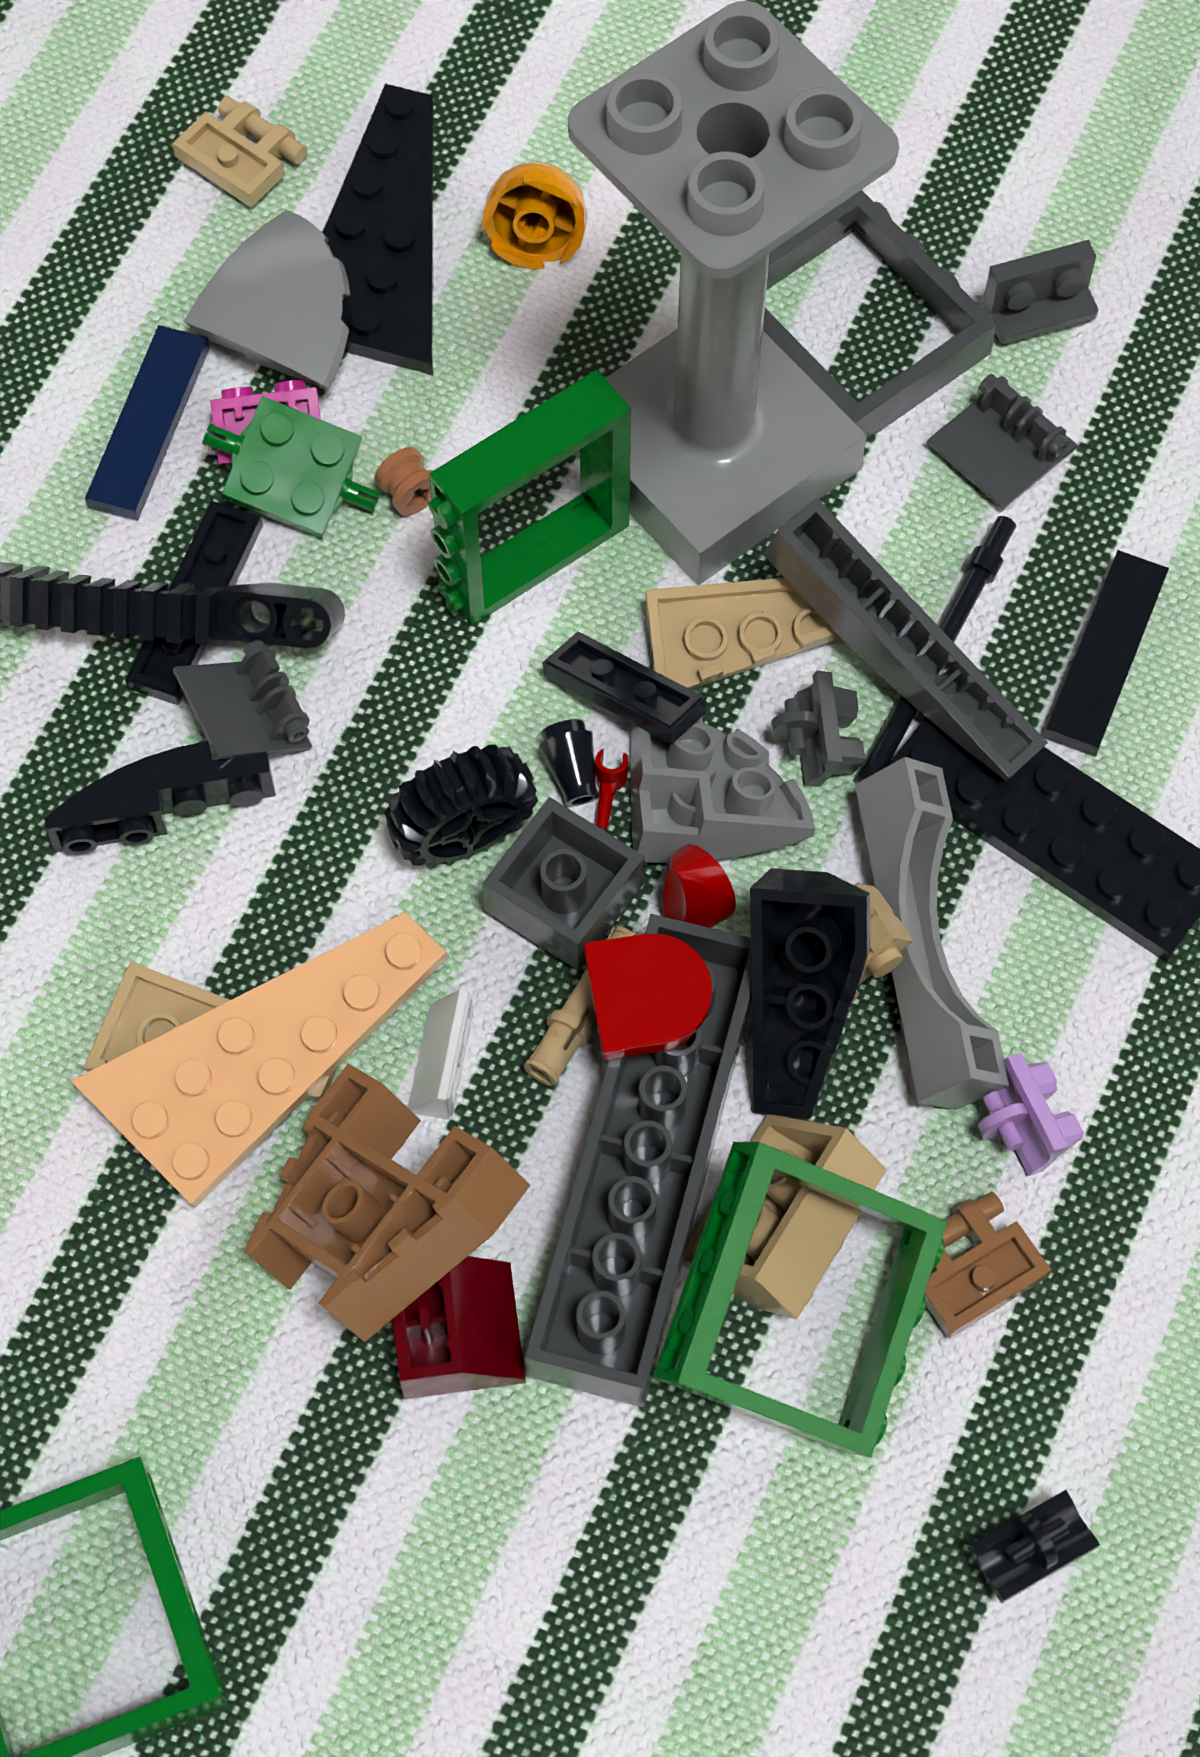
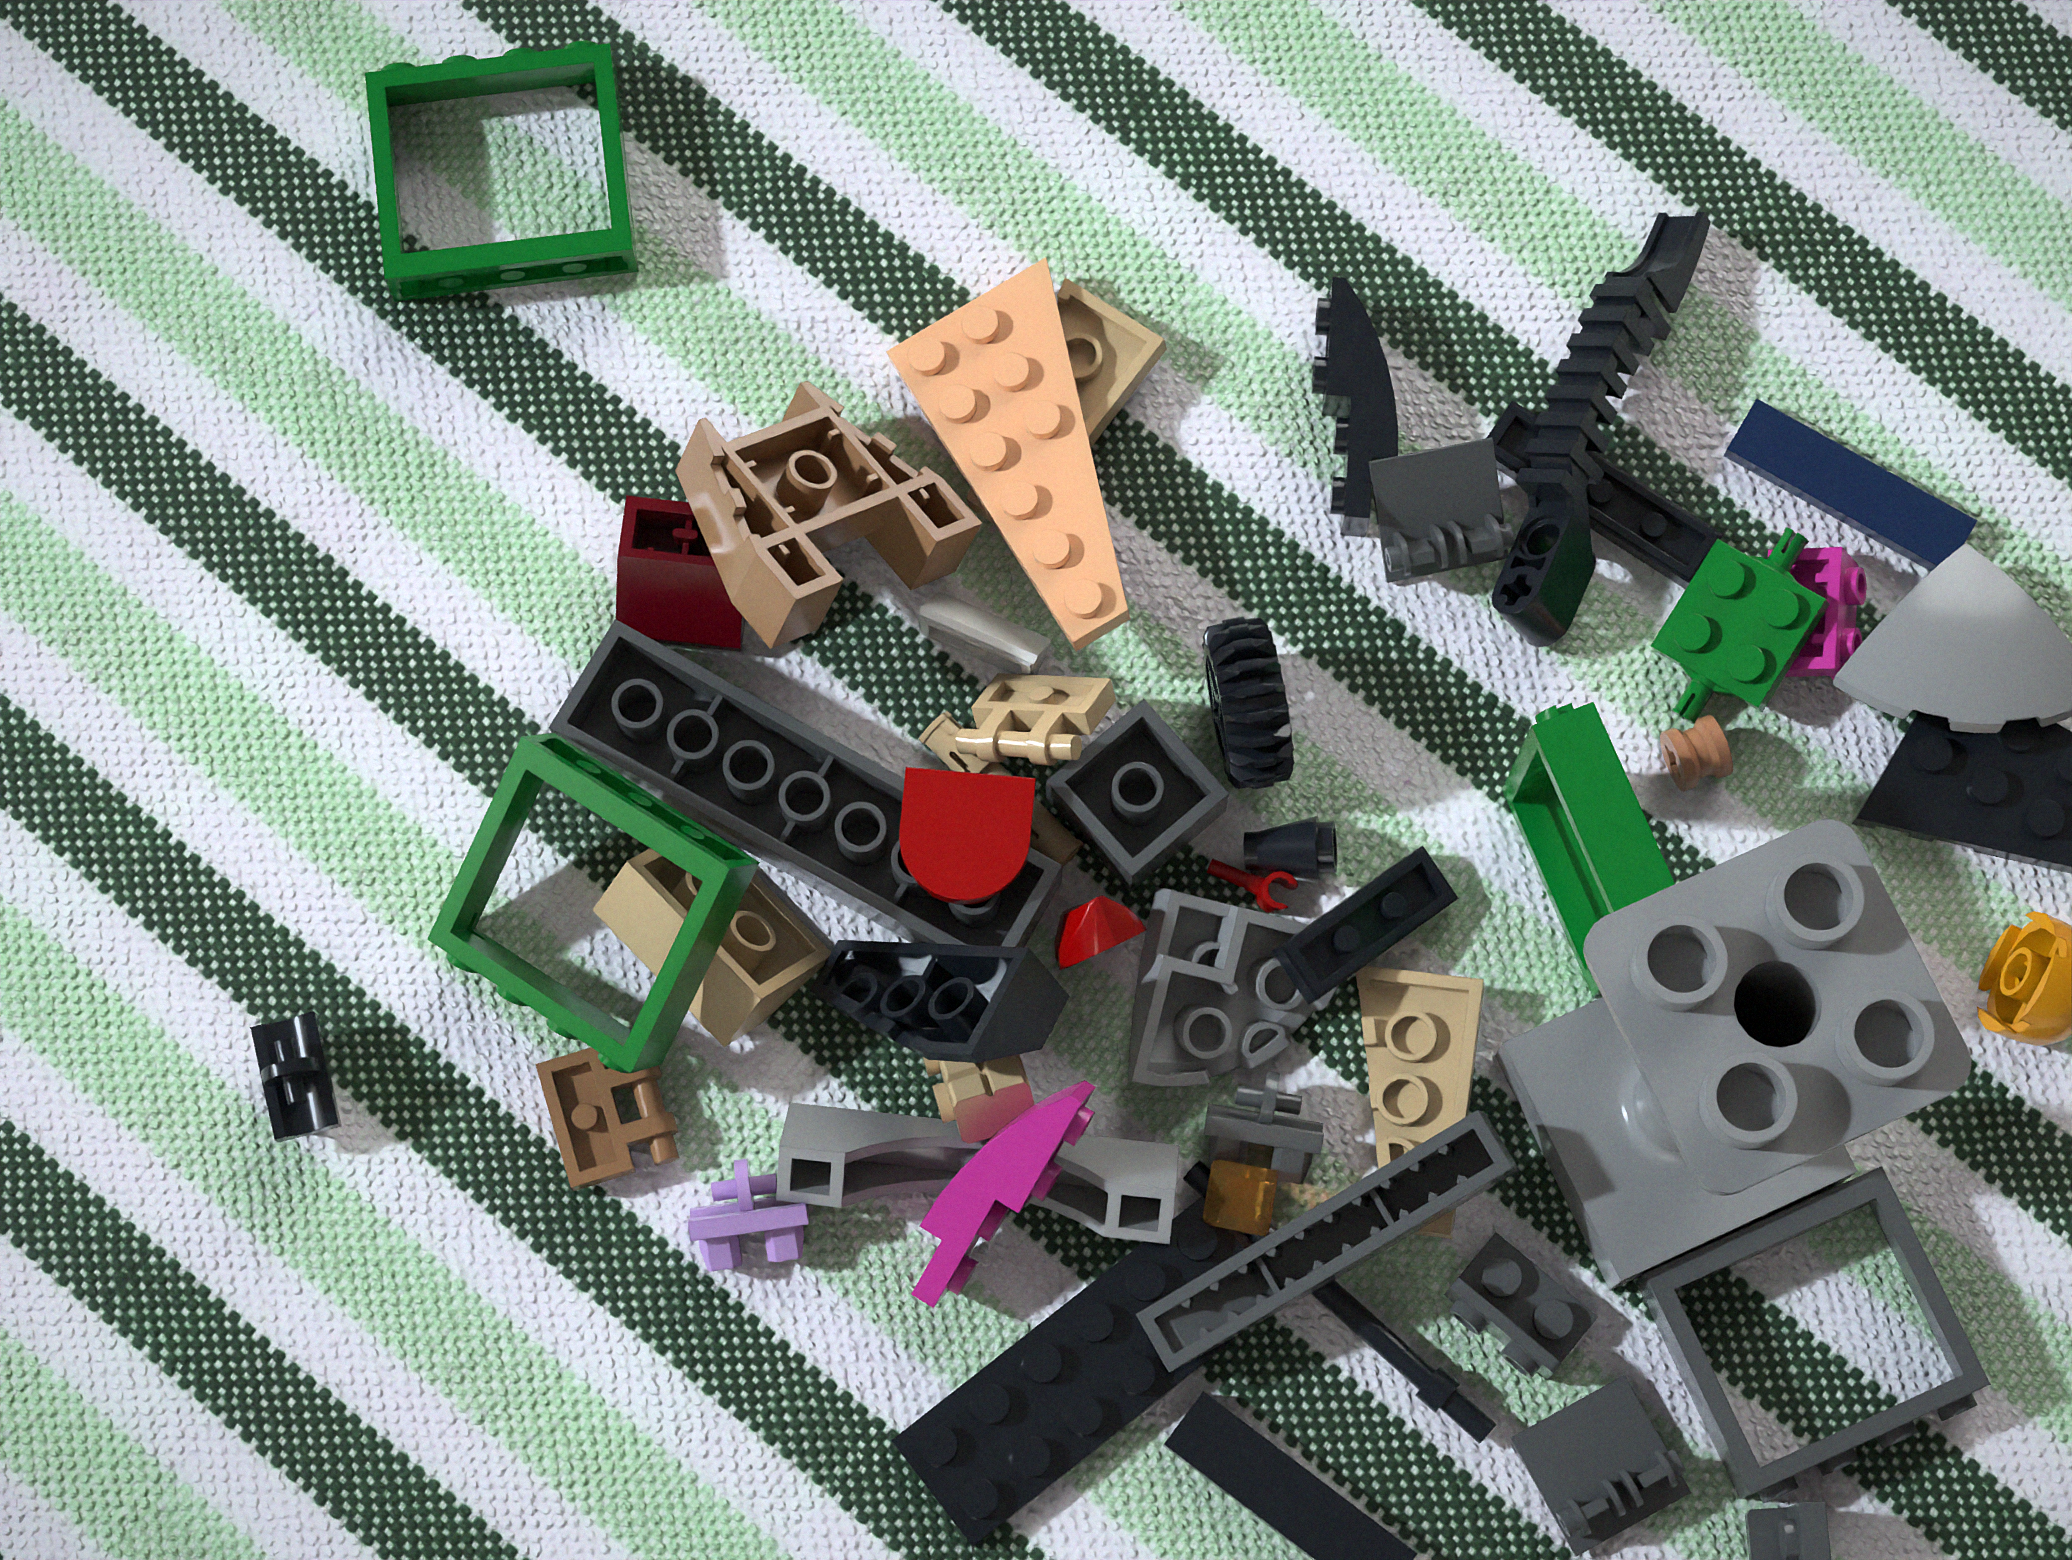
camera: 105 degrees right, 10 degrees up
none -> dark pink slope [911,1080,1096,1308]
none -> tan plate [956,673,1116,765]
none -> clear orange slope [1203,1159,1278,1236]
none -> dark grey bracket [1444,1232,1598,1380]

